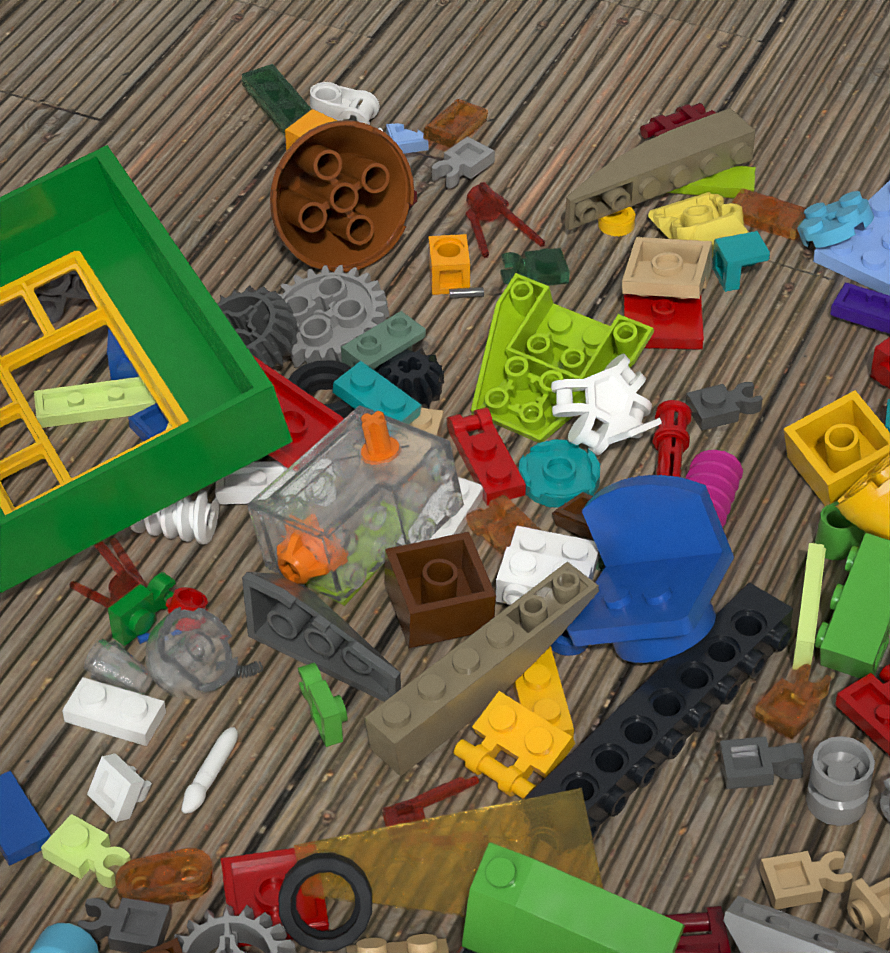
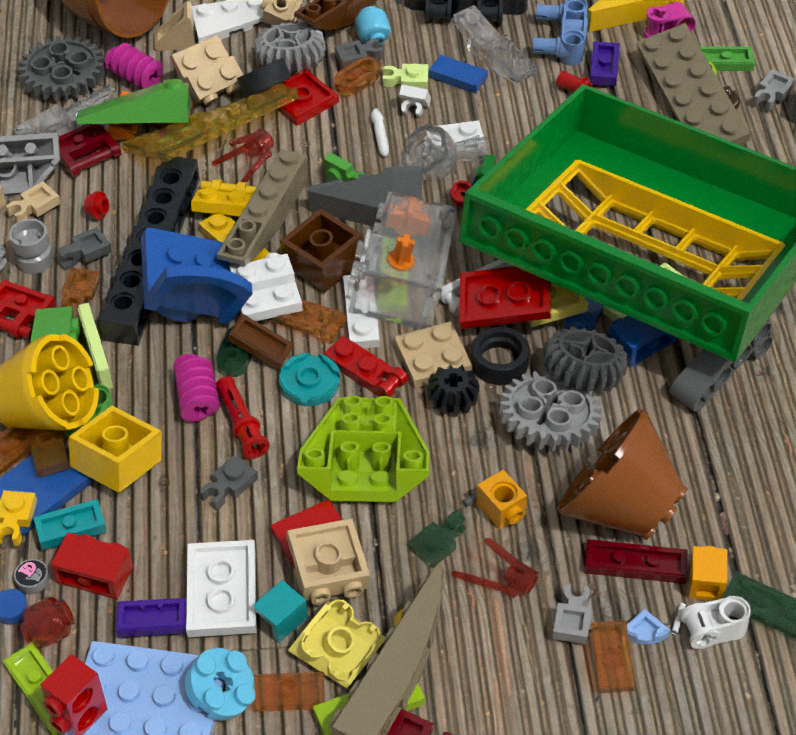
camera: 150 degrees right, 5 degrees up
teal plate [332,361,422,437] -> none
sand green bracket [341,311,426,373] -> none
white piece [551,354,662,456] -> none
none -> red plate [84,191,110,220]
none -> white plate [186,540,257,637]

